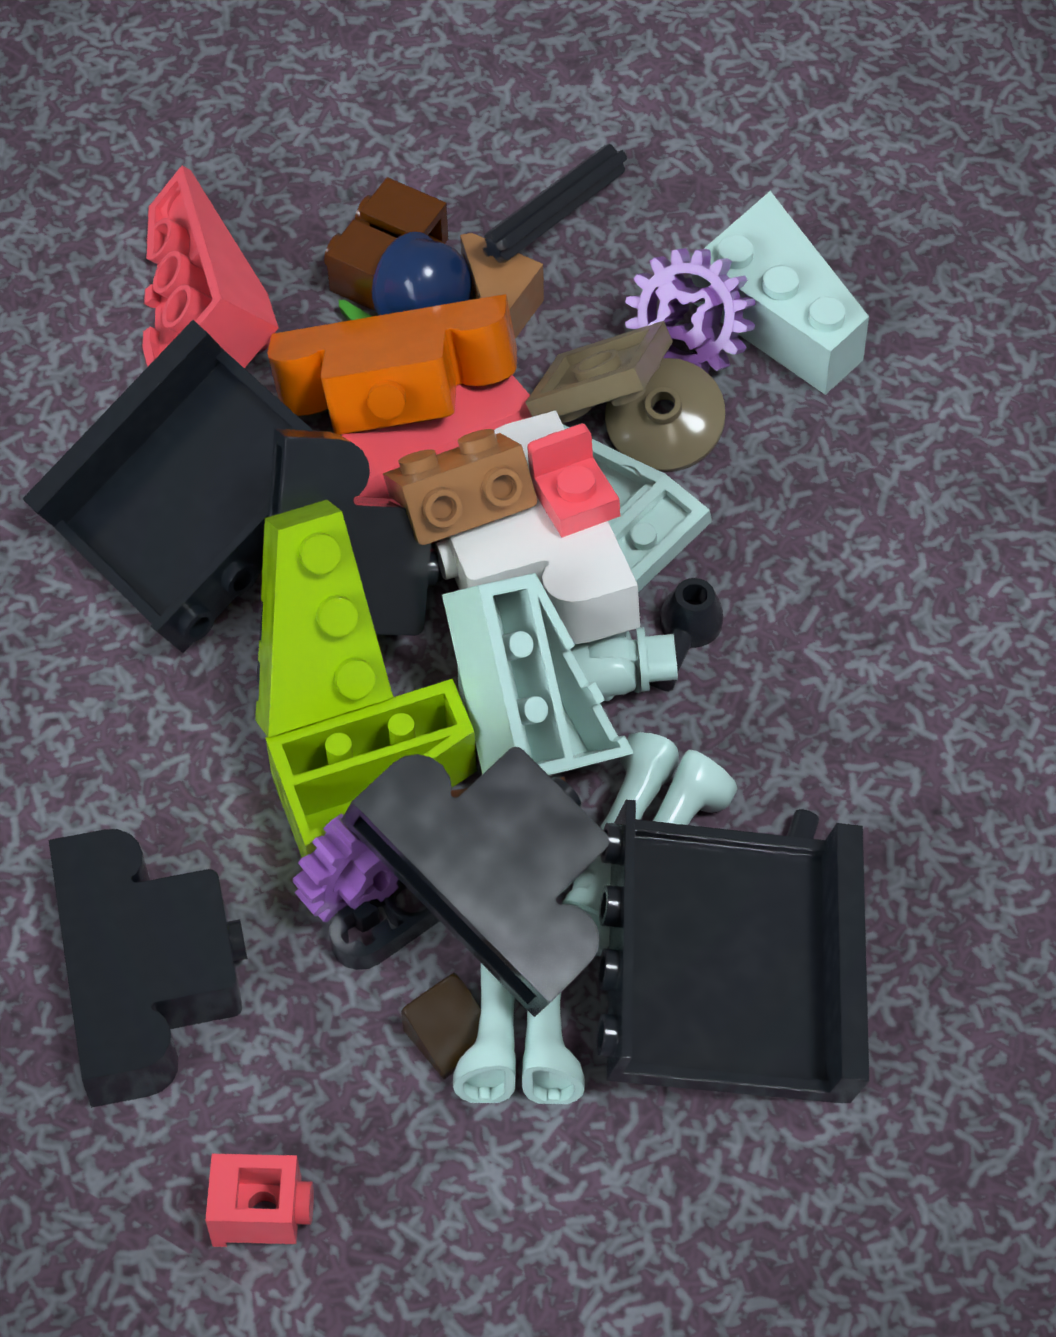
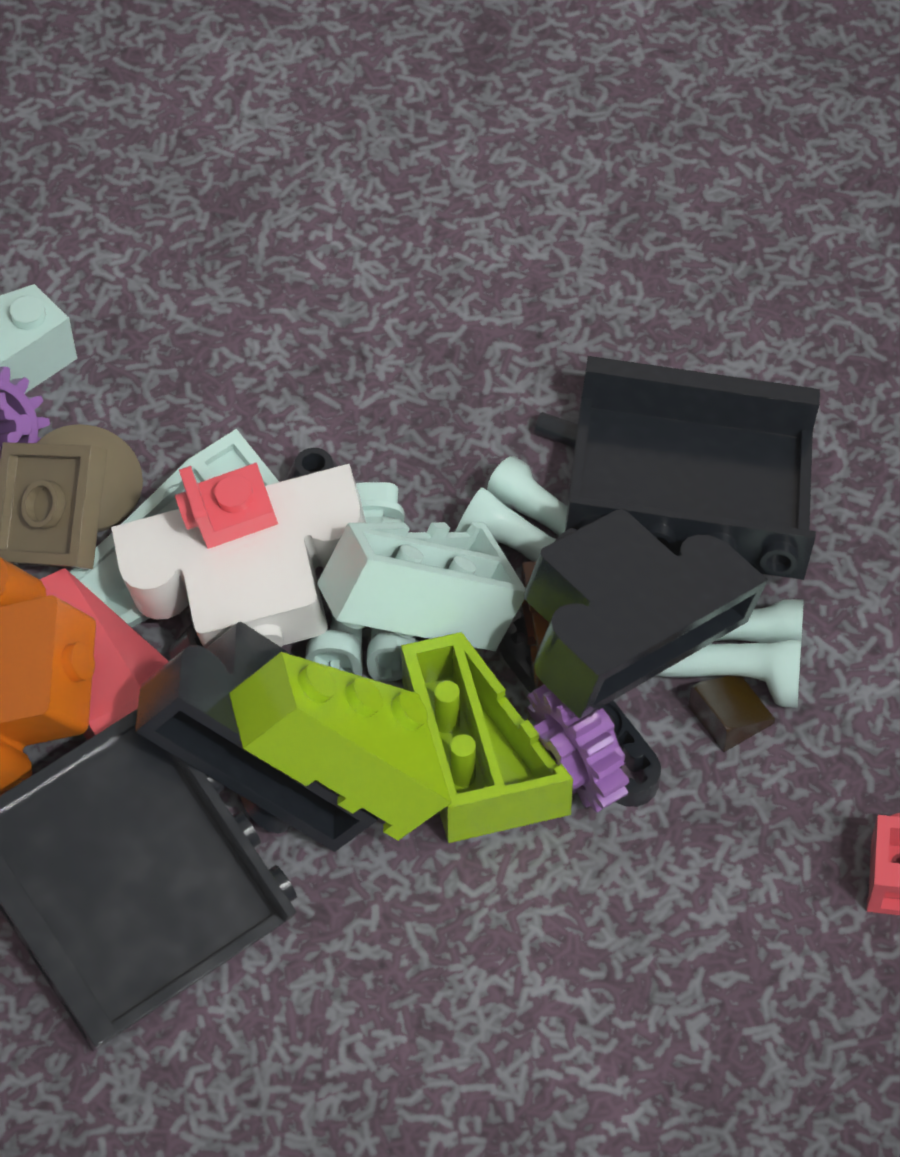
camera: 85 degrees left, 0 degrees up
black brick [48,829,248,1108] -> none
medium nougat bracket [383,429,537,545] -> none

